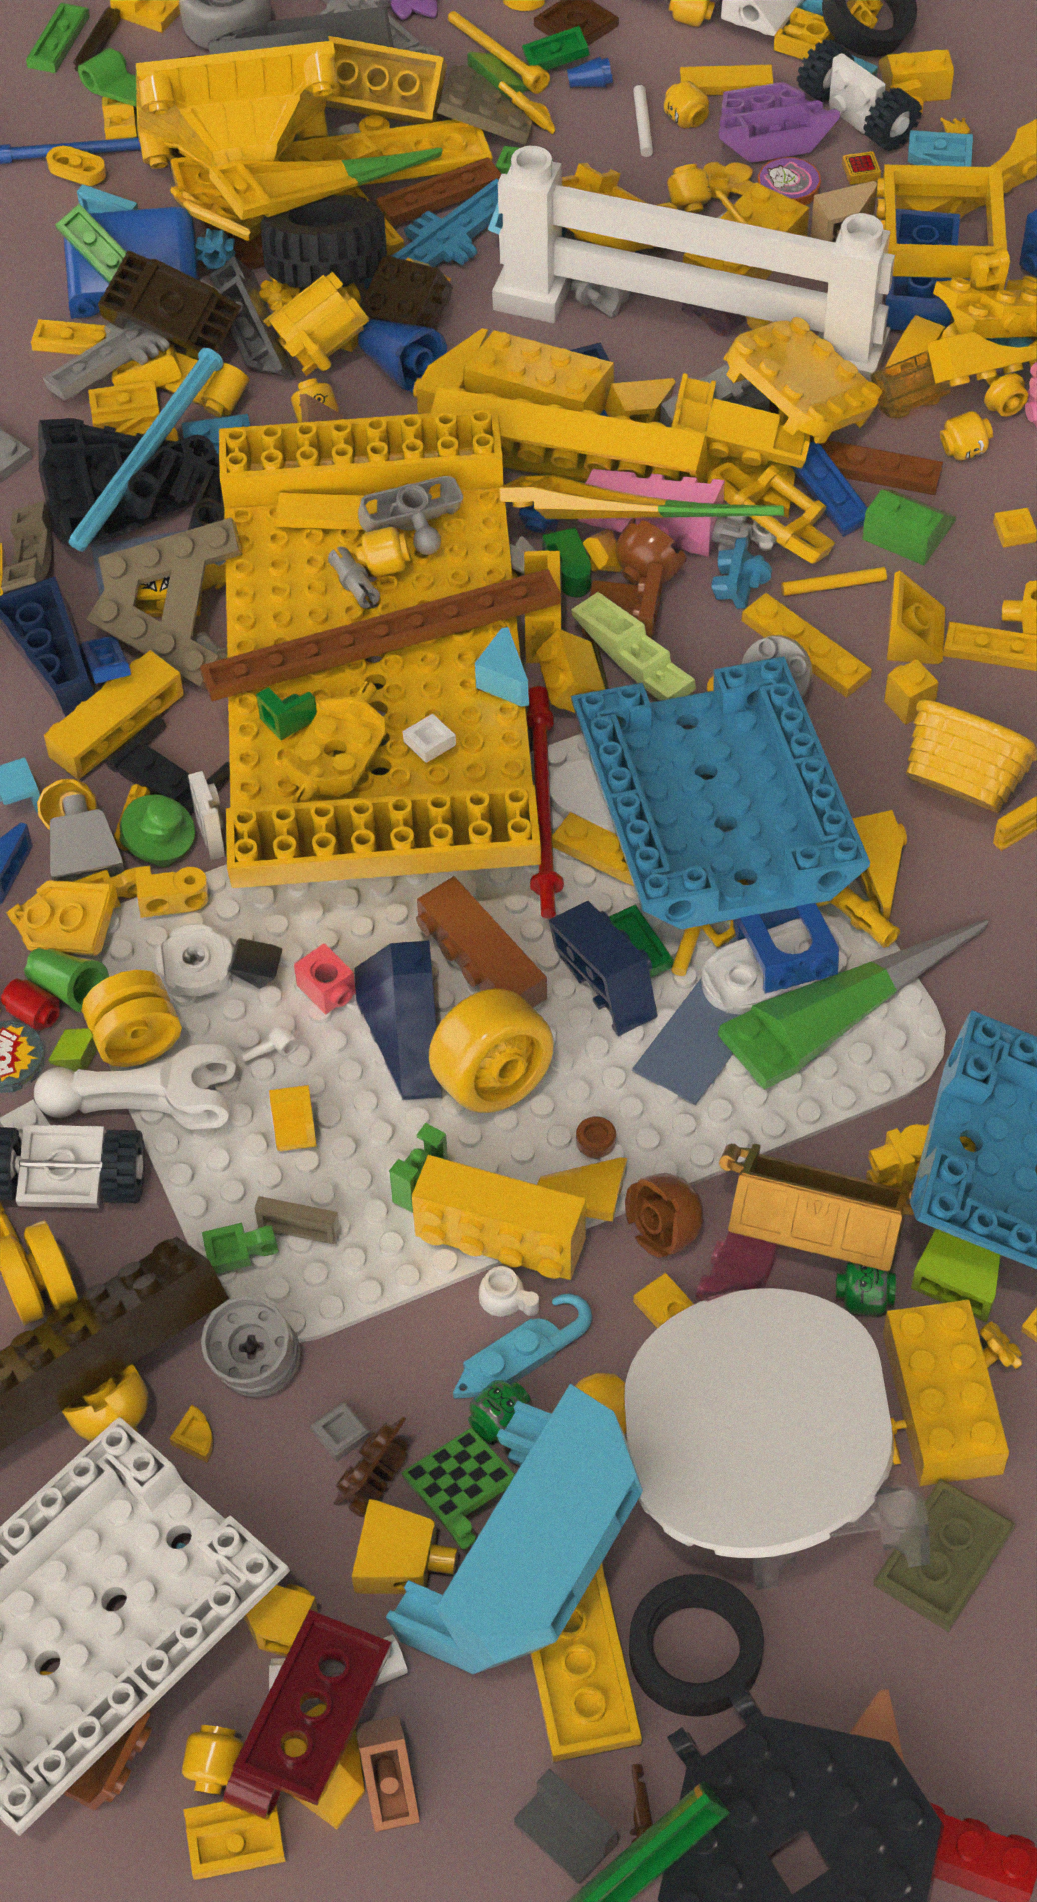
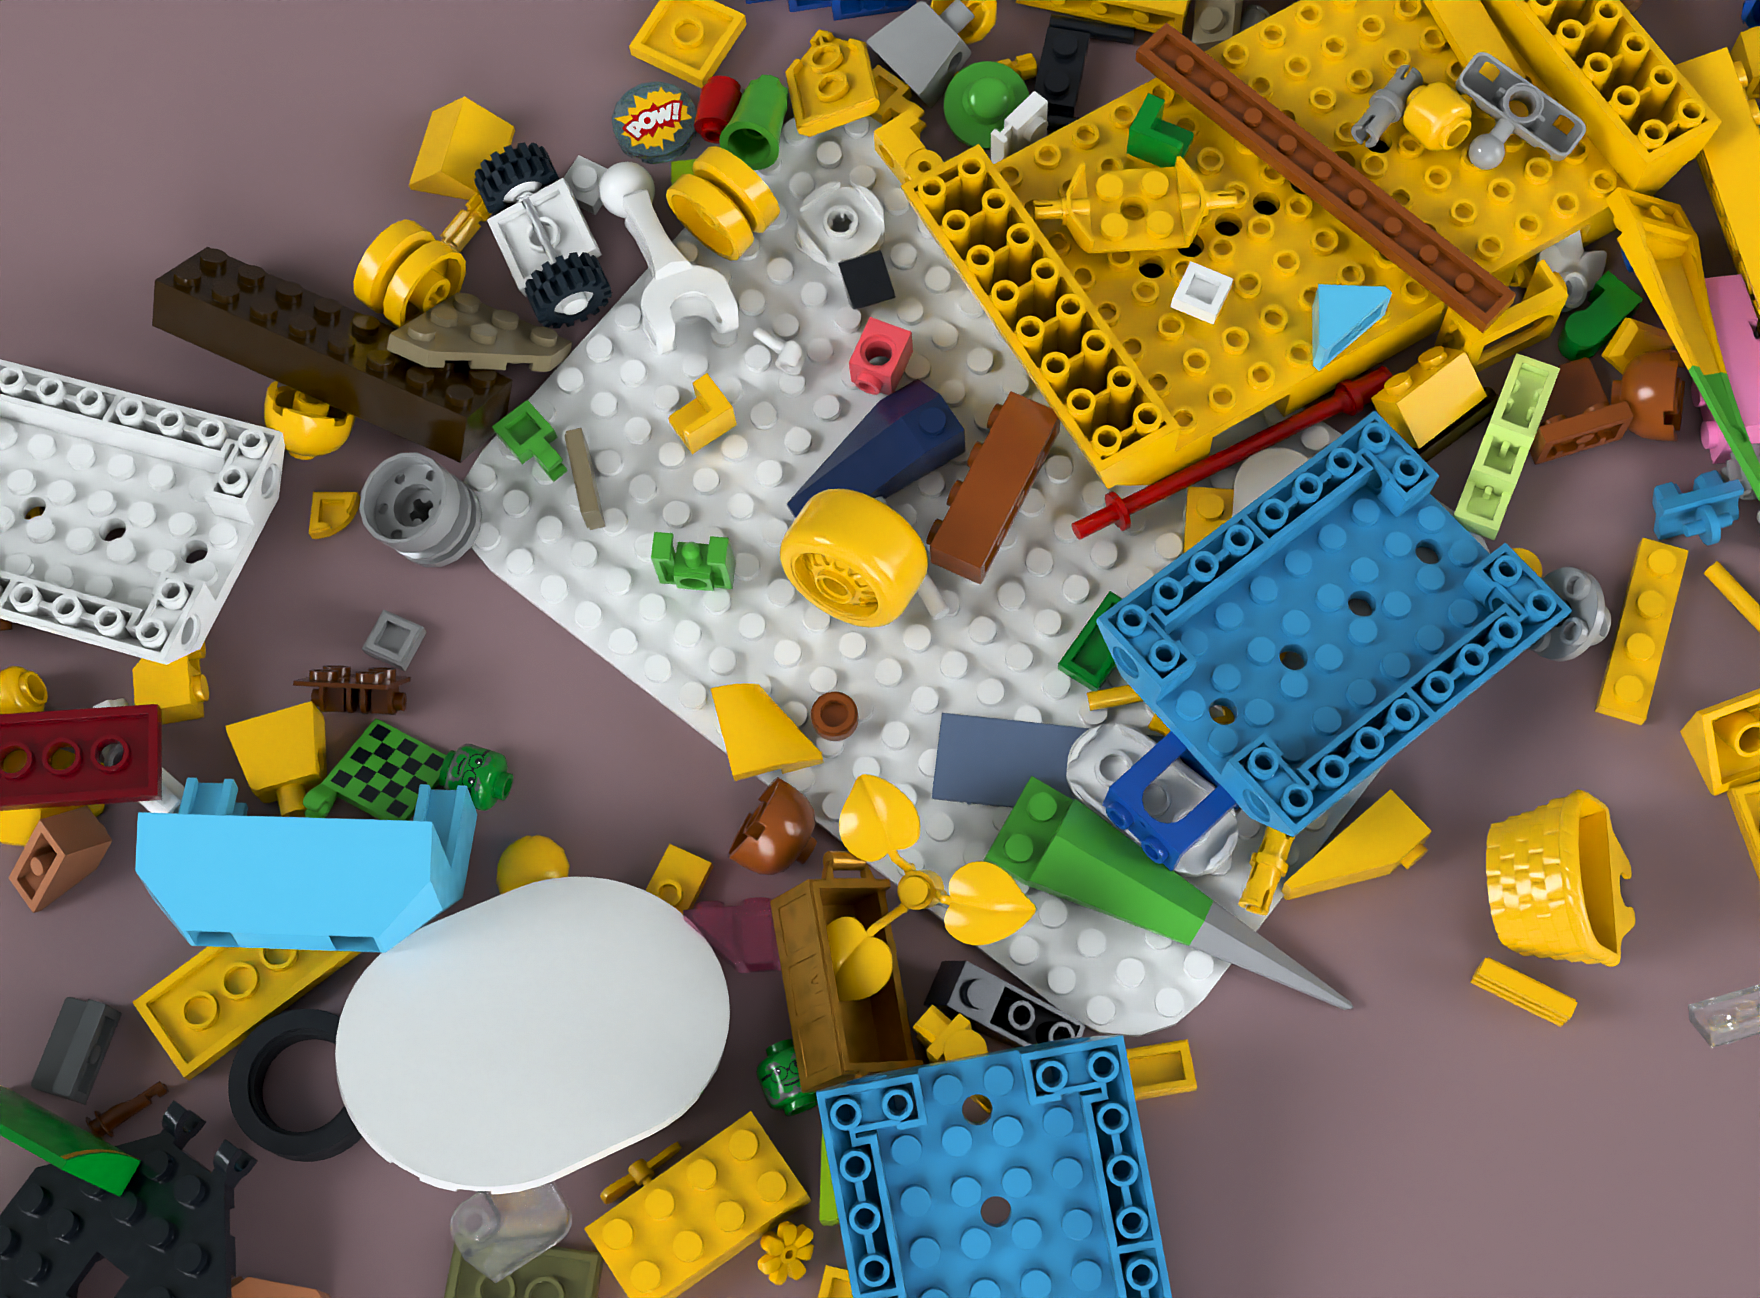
camera: 70 degrees right, 15 degrees up
yellow brick [412,1155,586,1280] -> none
medium azure plate [453,1293,592,1399] -> none
white piece [478,1266,539,1317] -> none
dark blue wedge [549,901,658,1037] -> none
yellow brick [884,659,939,725] -> none
none -> dark tan plate [387,292,572,372]
none -> yellow plant [826,774,1036,1001]
none -> black slope [923,960,1086,1048]

